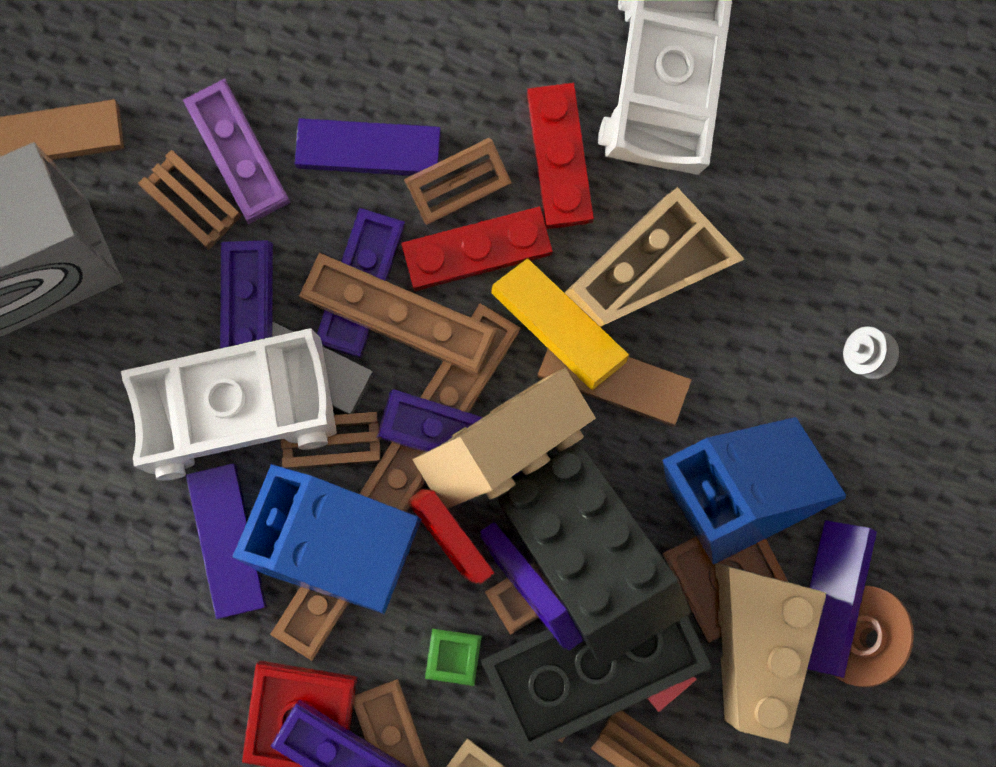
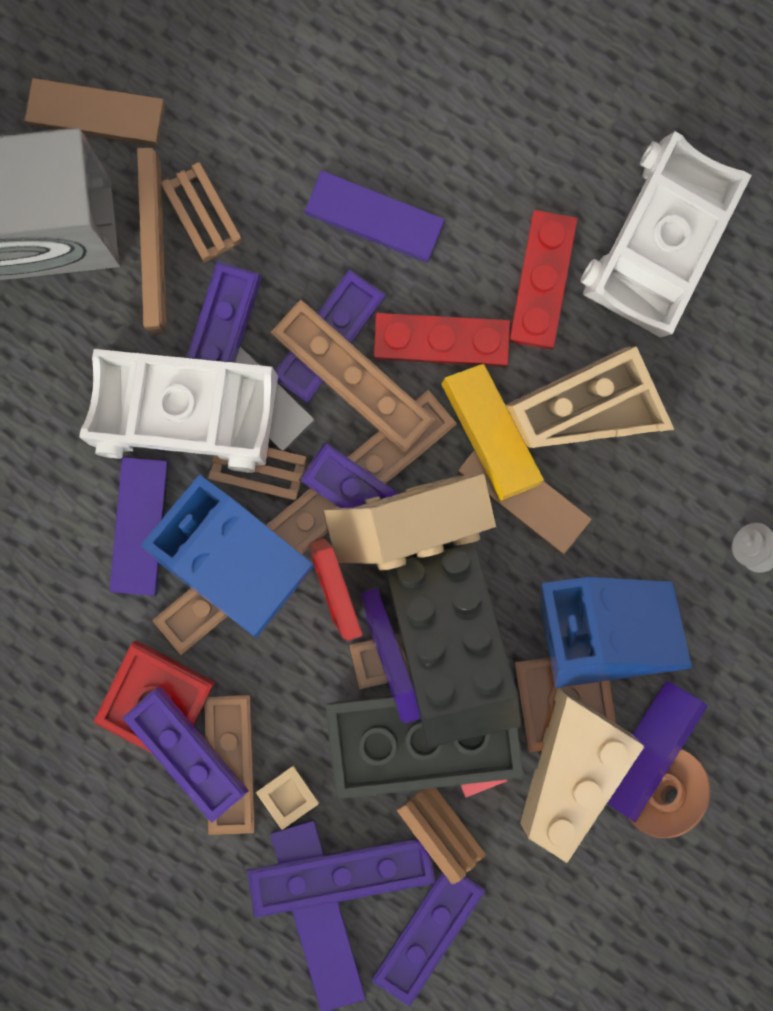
camera: 10 degrees right, 5 degrees up
medium lavender tile [183,79,291,224] -> none
medium nougat tile [404,138,511,225] -> none
bright green tile [425,629,482,686] -> none
none -> medium nougat tile [137,148,167,334]

